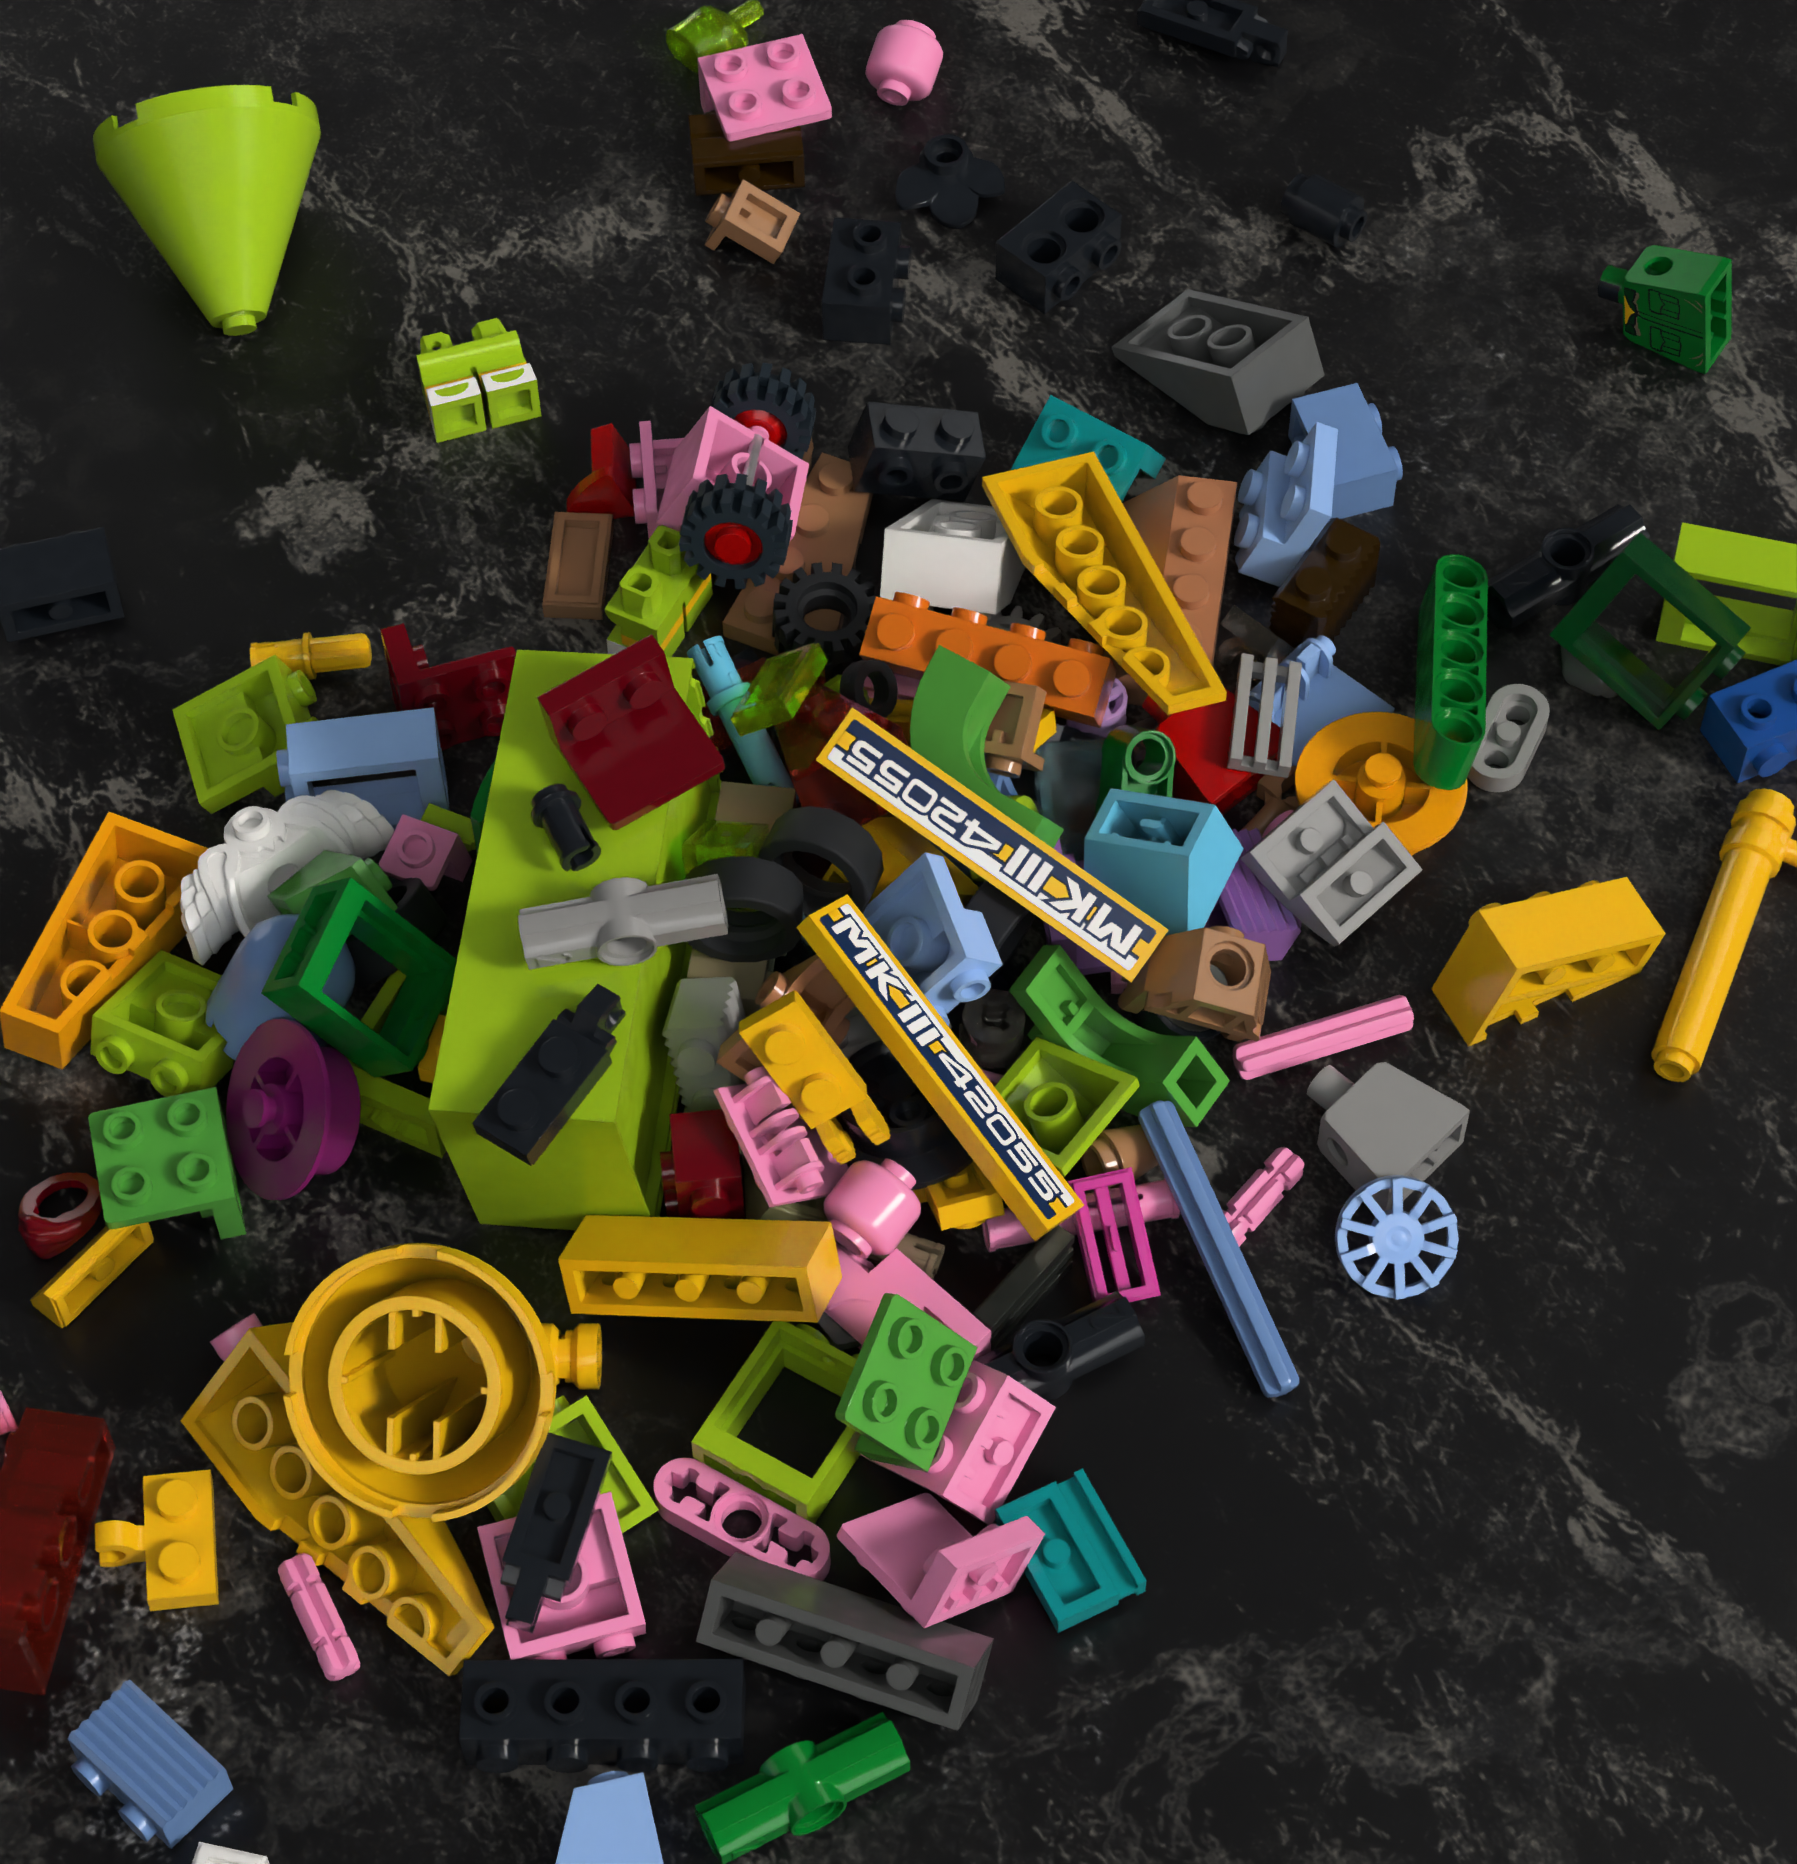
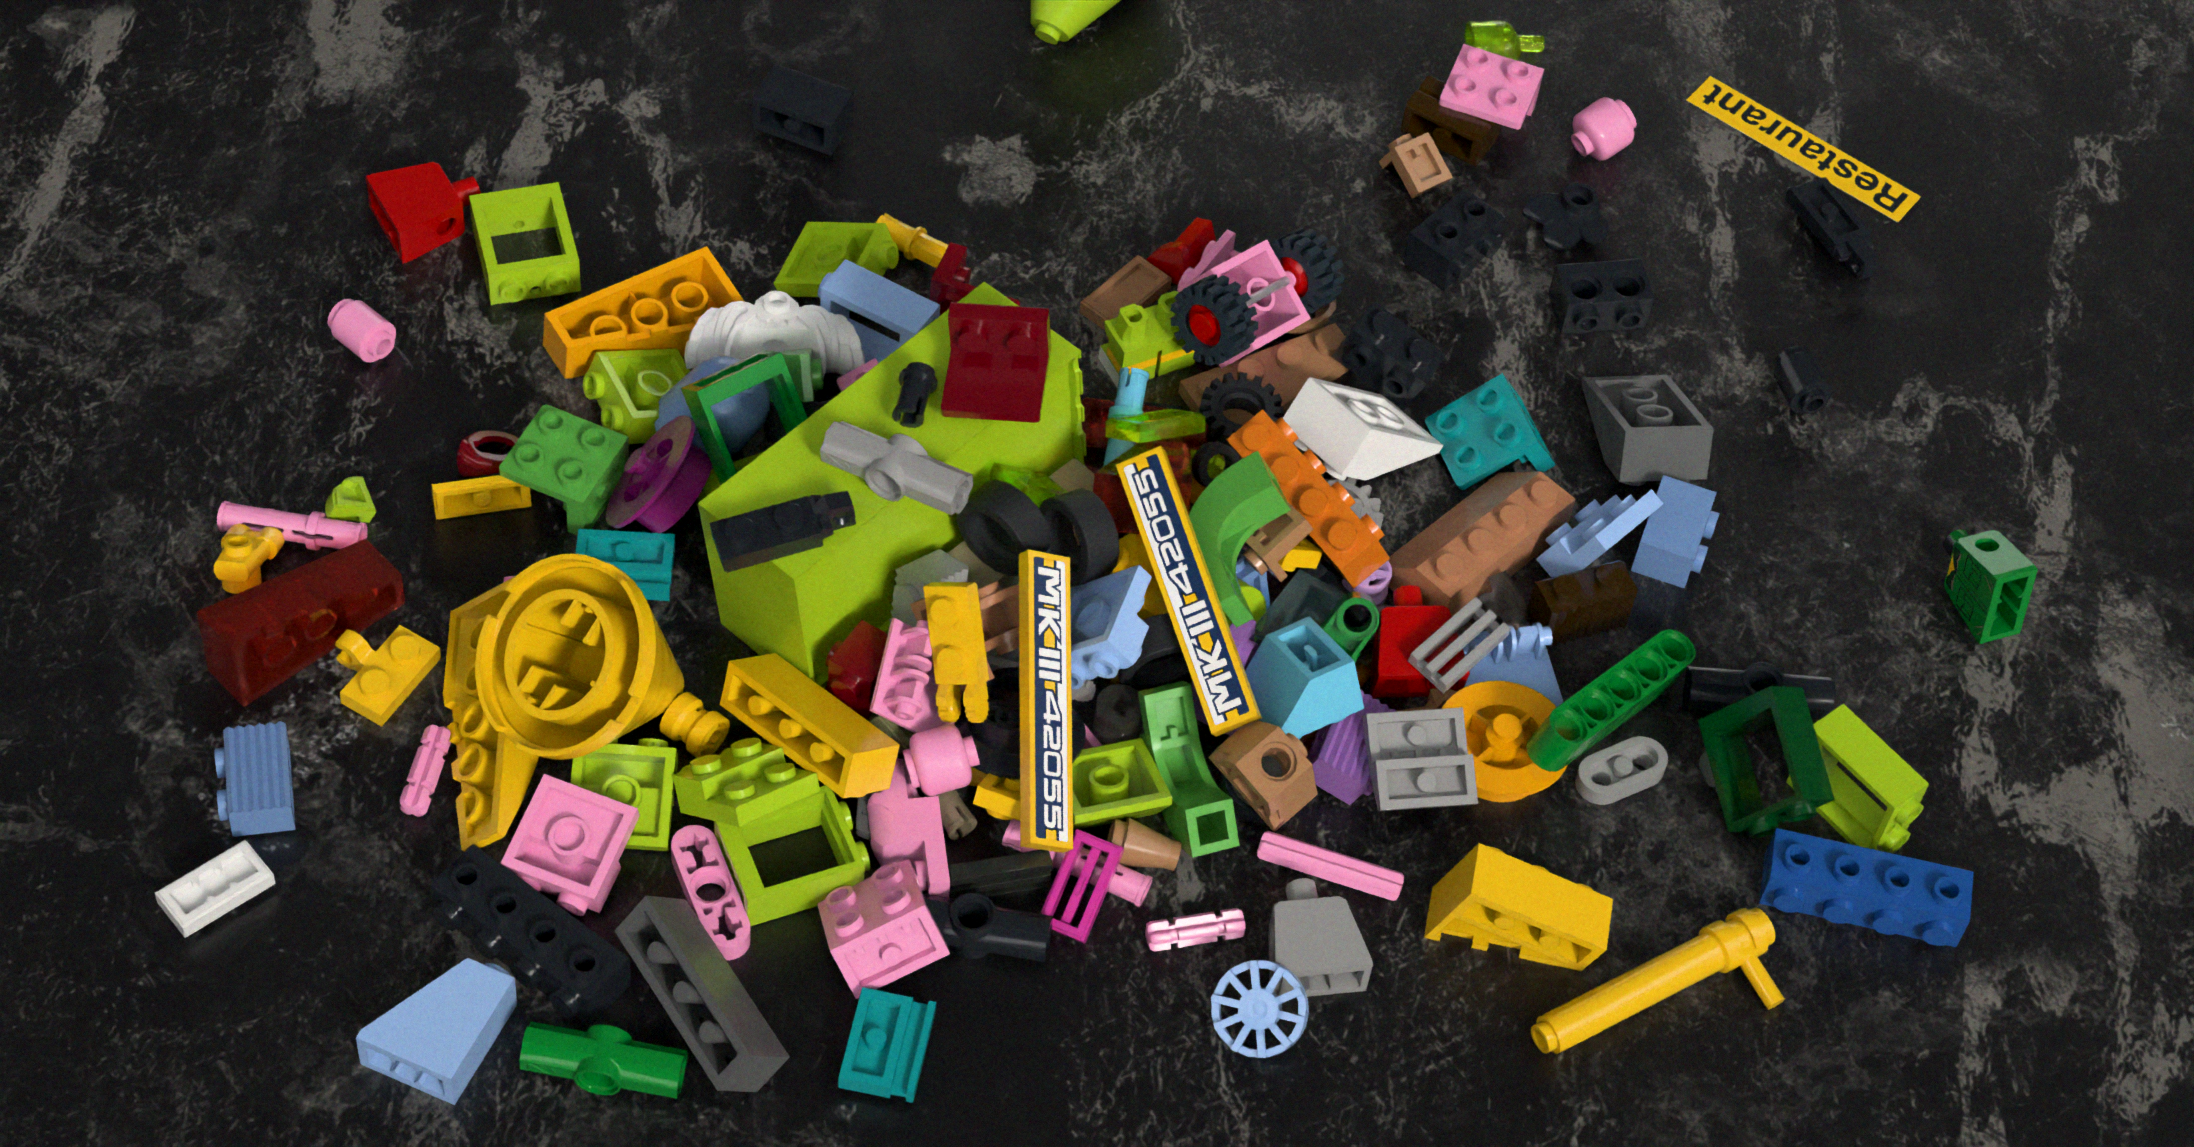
camera: 30 degrees right, 5 degrees down
lime hips [416,318,542,443] -> none
black hinge [500,1432,612,1633] -> none
bright green bracket [835,1293,978,1472] -> none
bright pink bracket [837,1493,1045,1629] -> none
yellow wedge [982,451,1227,715] -> none
medium blue axle [1138,1100,1299,1398] -> none
none -> teal plate [575,529,675,601]
none -> lime plate [672,738,820,827]

